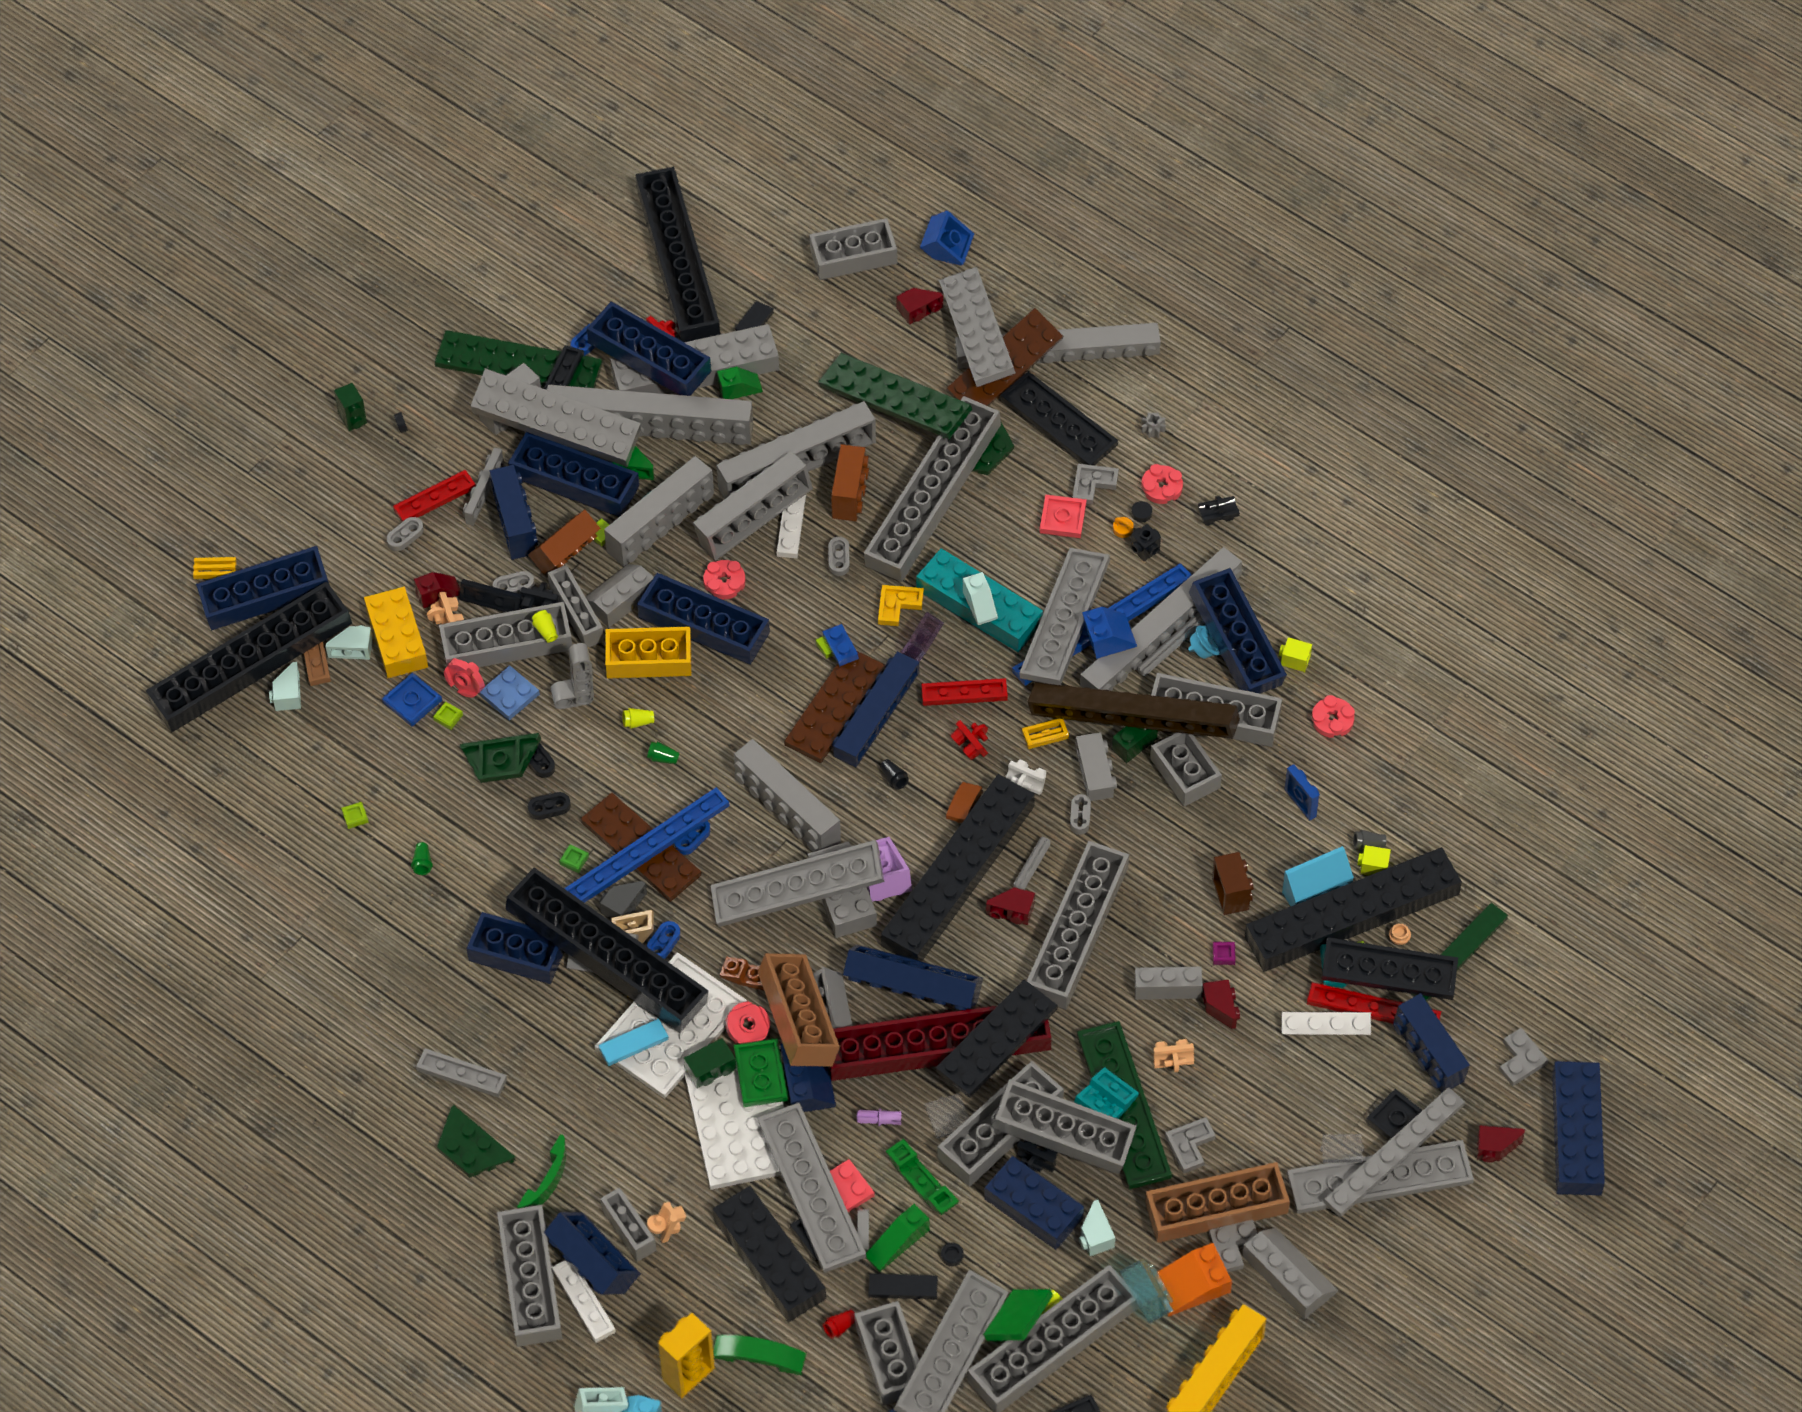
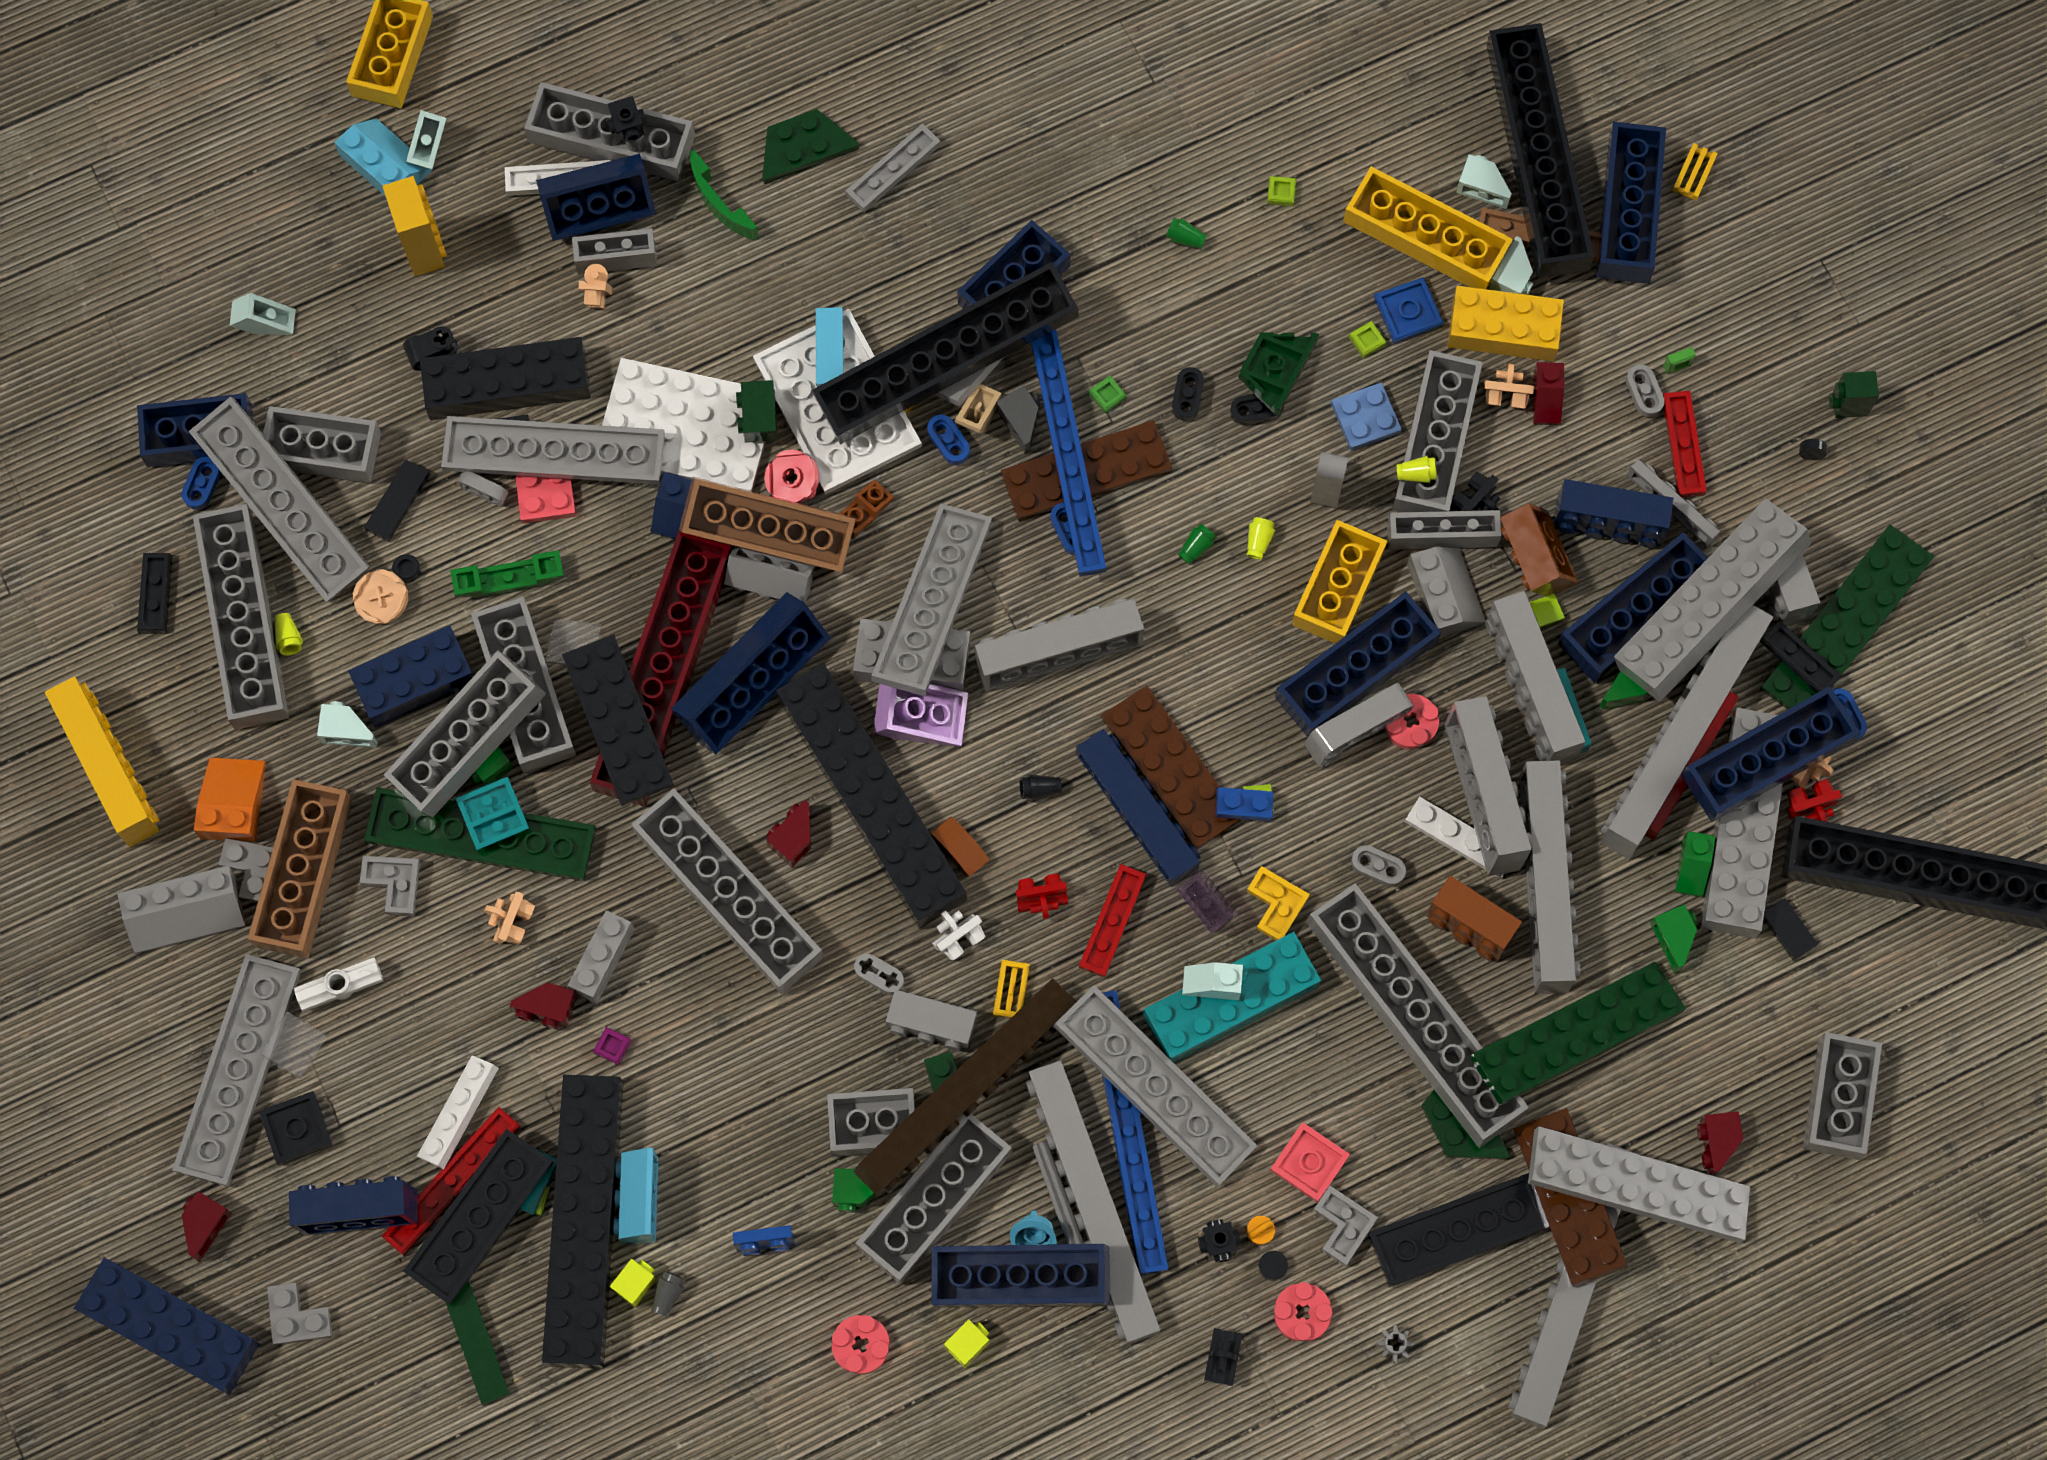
camera: 115 degrees right, 15 degrees up
coral plate [444,658,485,698] -> none
black tile [459,579,522,612] -> none
light grey plate [493,571,534,594] -> none
green slope [713,1335,806,1375] -> none
green tile [734,1039,788,1107] -> none
red cone [822,1309,855,1339] -> none
lavender axle [857,1108,901,1126] -> none
green slope [866,1204,930,1272] -> none
blue slope [920,210,974,266] -> none
green tile [983,1289,1053,1341] -> none
light grey axle [1013,836,1050,890] -> none
blue slope [1082,606,1137,659] -> none
clear light blue piece [1120,1258,1173,1324] -> none
reddish brown piece [1212,852,1254,915] -> none
light grey plate [1324,1087,1465,1218] -> none
light nougat plate [1389,923,1411,945] -> none
none -> white piece [294,957,384,1012]
none -> light nougat tile [353,569,408,625]
none -> black piece [403,326,458,371]
none -> black brick [607,96,647,143]
none -> green slope [832,1168,876,1213]
none -> light grey beam [1304,683,1414,768]
none -> yellow brick [1343,166,1513,290]
none -> green slope [1650,904,1698,974]
none -> bright green tile [1663,347,1696,374]

